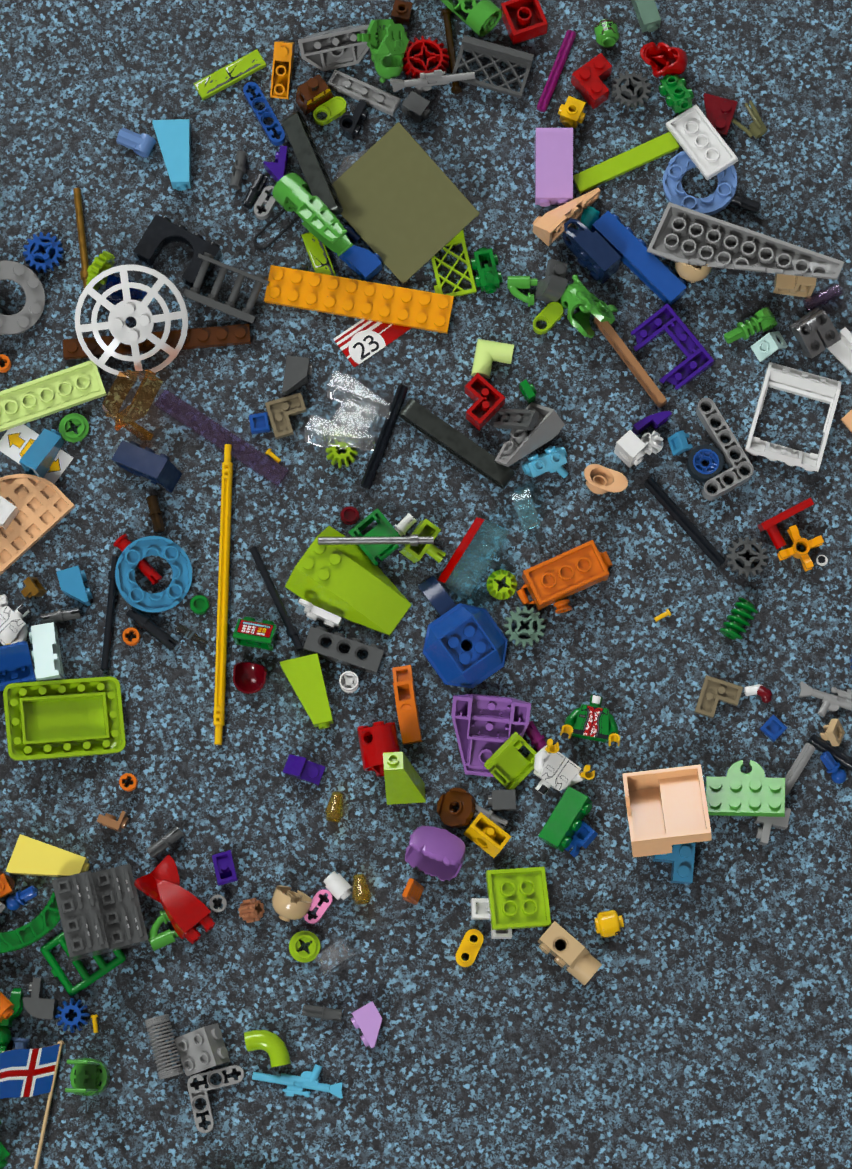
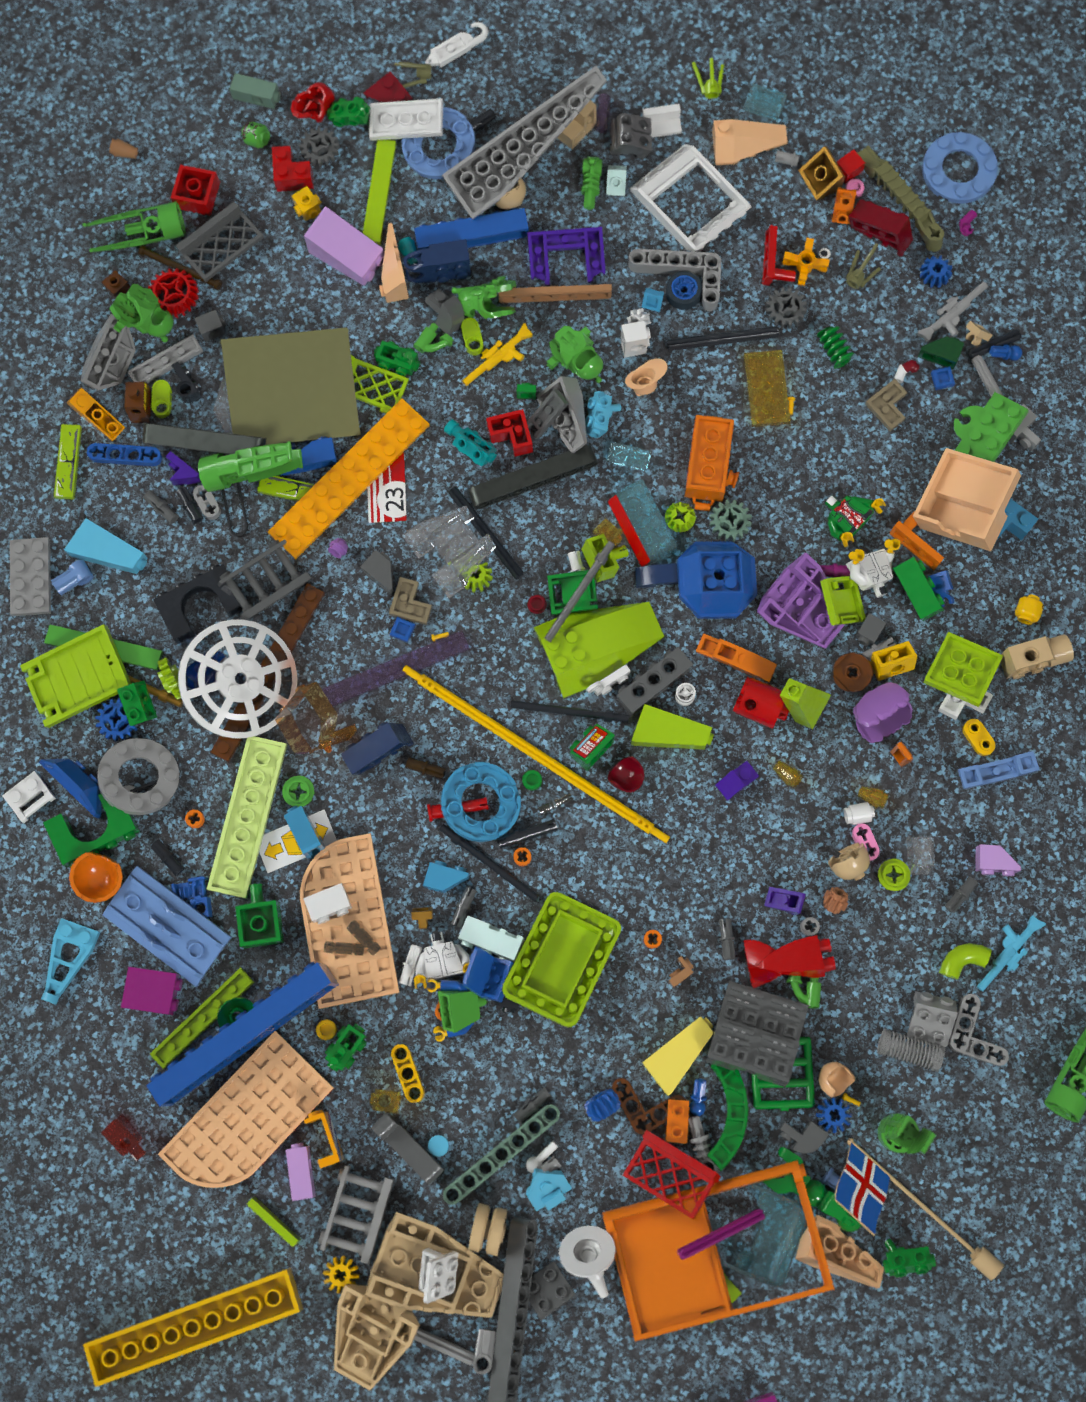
camera: 55 degrees left, 0 degrees up
light grey piece [390,70,475,96] -> none
yellowish green brick [471,339,514,379] -> none
magenta axle [537,30,576,112] -> none
dark purple slope [632,411,672,436] -> none
none -> light grey plate [10,537,51,616]
none -> lime door [20,624,131,728]
none -> bright green tile [44,625,163,671]
none -> green bracket [117,681,158,726]
none -> medium lavender plate [328,538,348,558]
none -> white plate [425,22,488,68]
none -> teal brick [444,419,497,466]
none -> yellow piece [462,323,532,386]
none -> bright green helmet [547,326,604,383]
none -> clear yellow bracket [592,518,623,546]
none -> clear yellow plate [743,350,791,427]
none -> light nougat hair [818,1062,856,1098]
none -> olive plant [845,243,881,289]
none -> orange piece [889,511,944,570]
none -> dark green slope [918,336,964,370]
none -> medium blue slope [958,751,1040,789]

